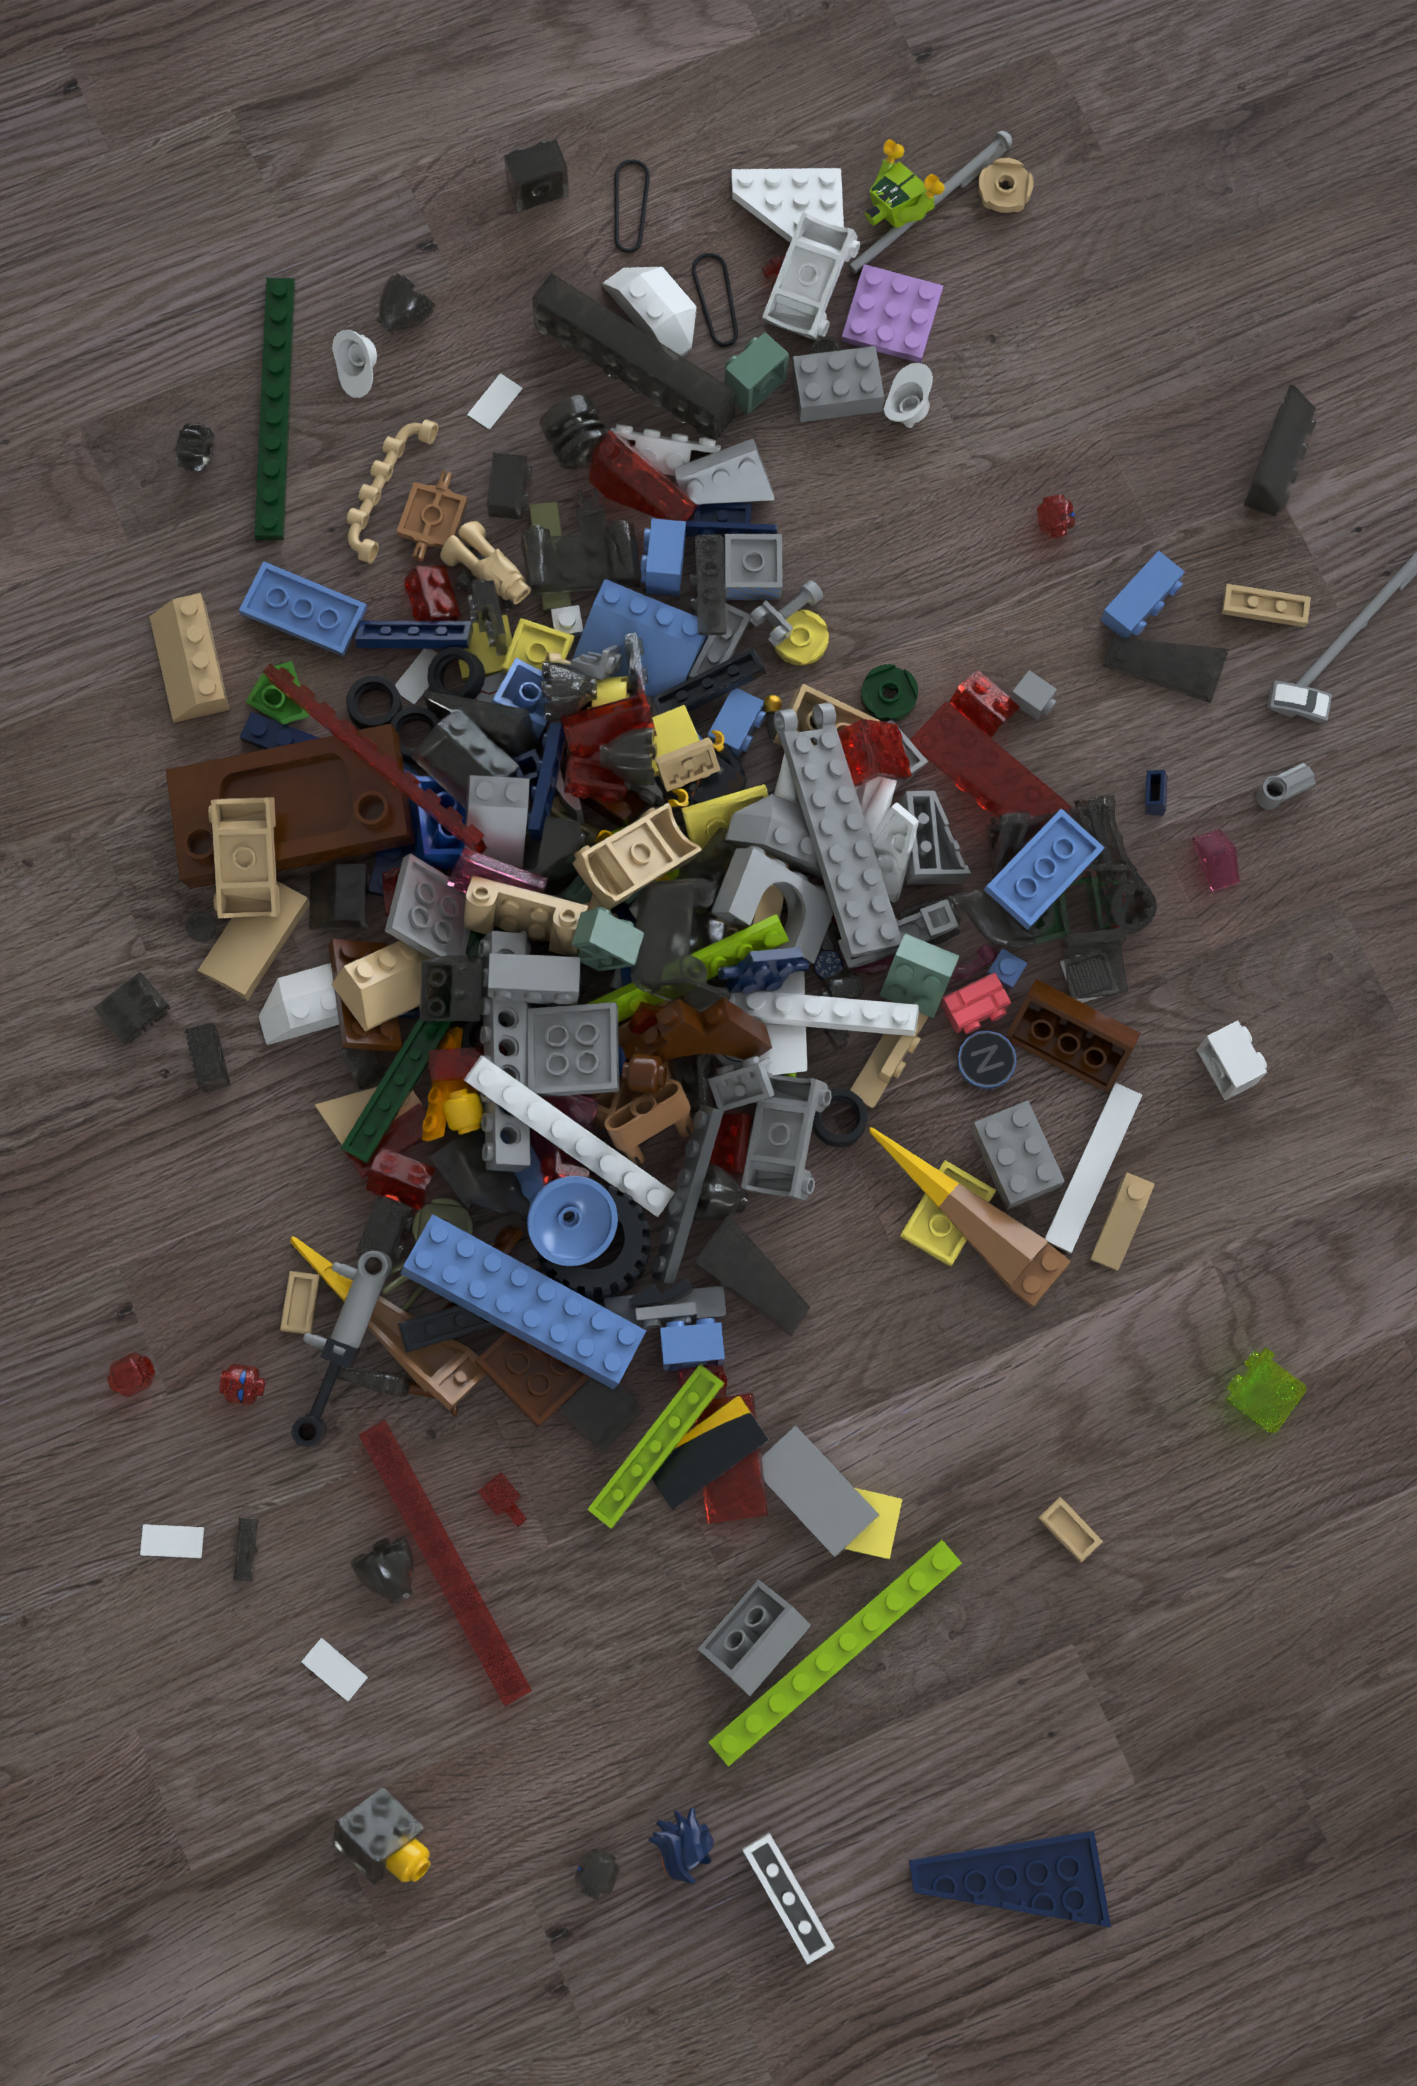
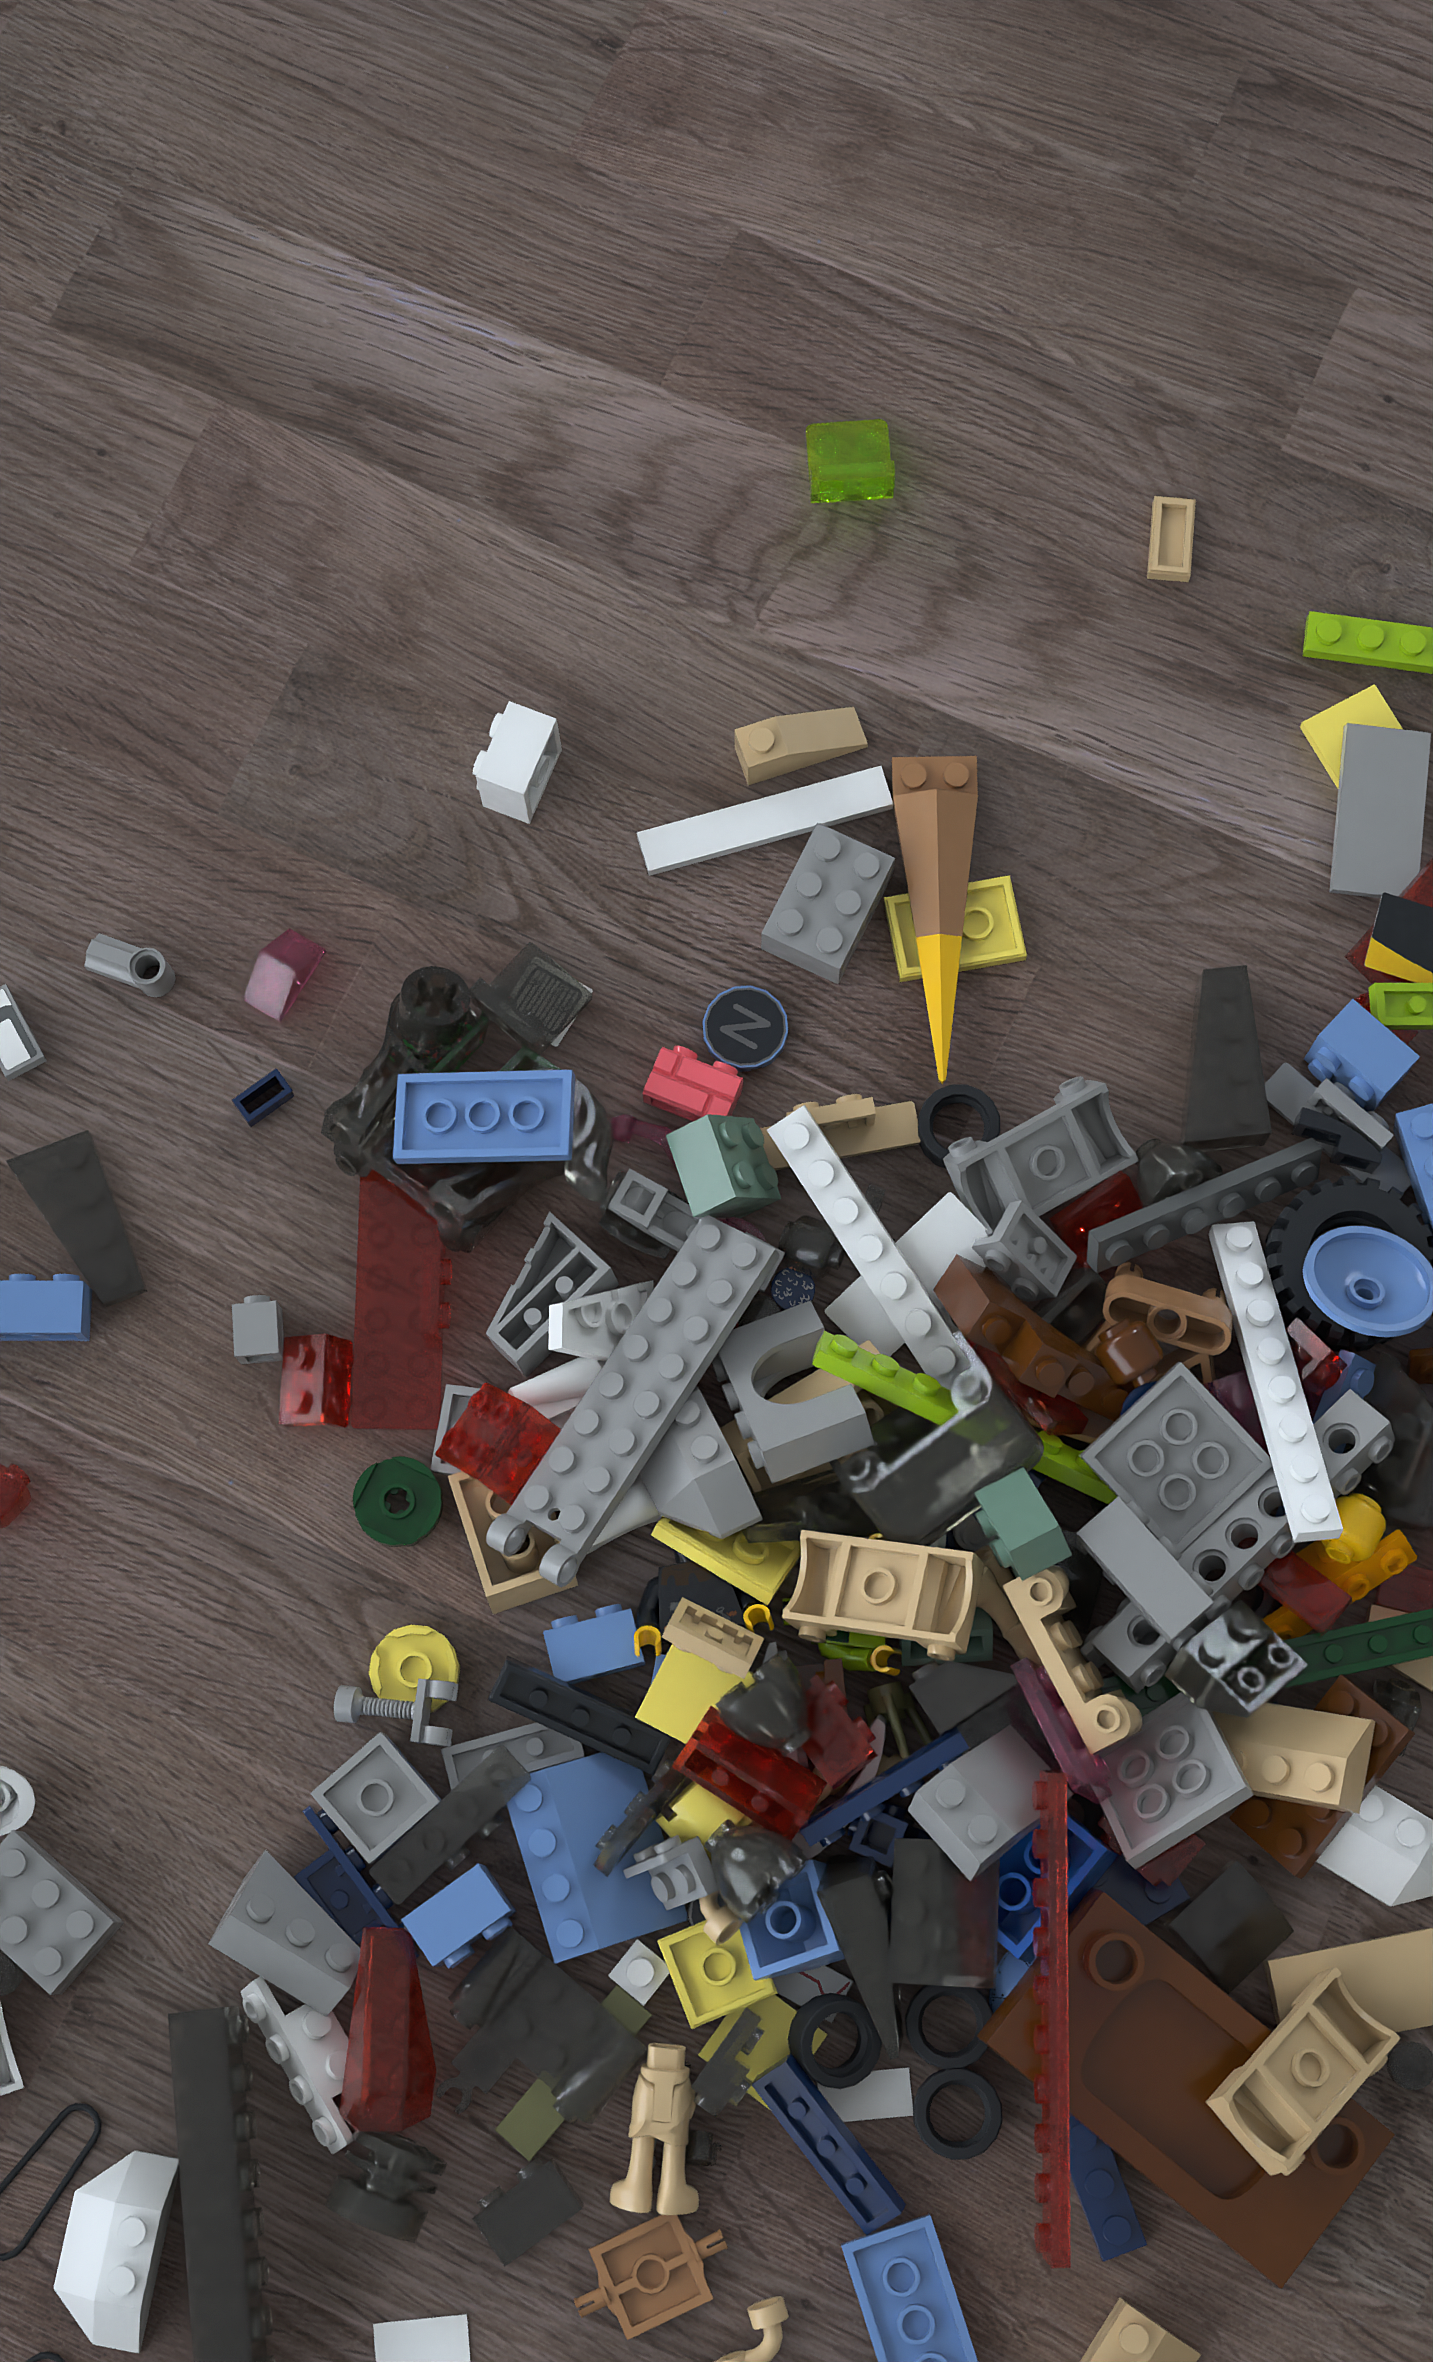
camera: 125 degrees left, 0 degrees up
bright green slope [246,661,310,725] -> none
clear red bracket [404,565,461,621] -> none
dark blue plate [718,947,809,994] -> none
sand green brick [724,332,789,415] -> none
piece [763,694,782,739] -> none
medium blue plate [986,948,1028,990] -> none
reddish brown slope [1005,979,1141,1094] -> none

